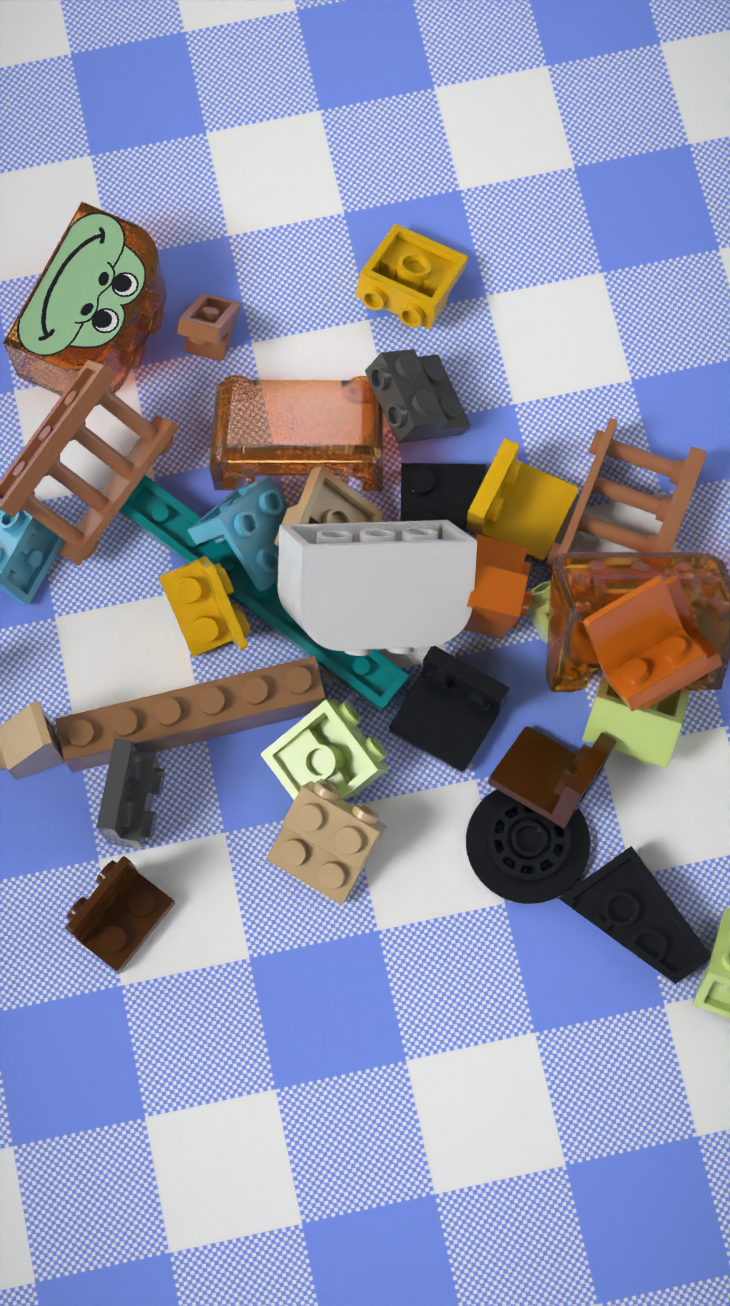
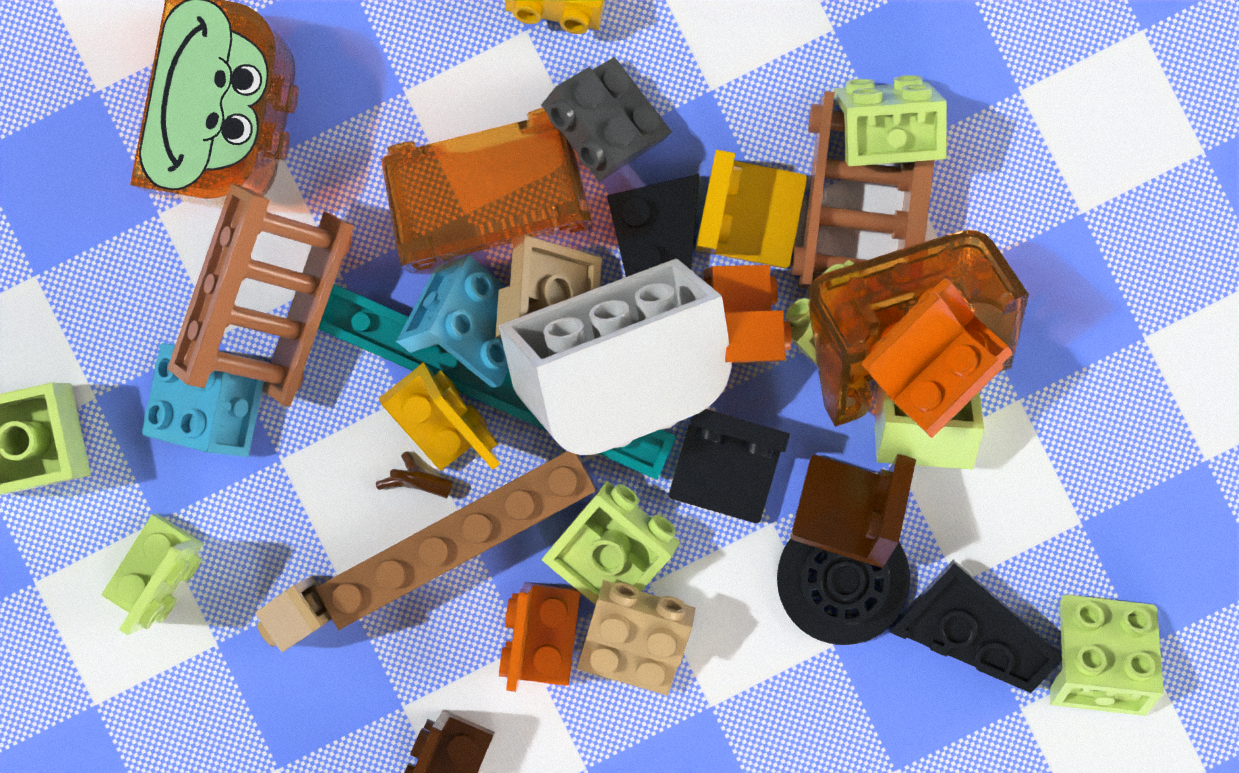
camera: 20 degrees left, 15 degrees up
dark grey plate [96,738,165,850] -> none
nougat slope [177,292,242,361] -> none
none -> reddish brown bar [376,451,453,499]
none -> orange bracket [499,582,581,692]
none -> yellowish green bracket [834,75,947,166]

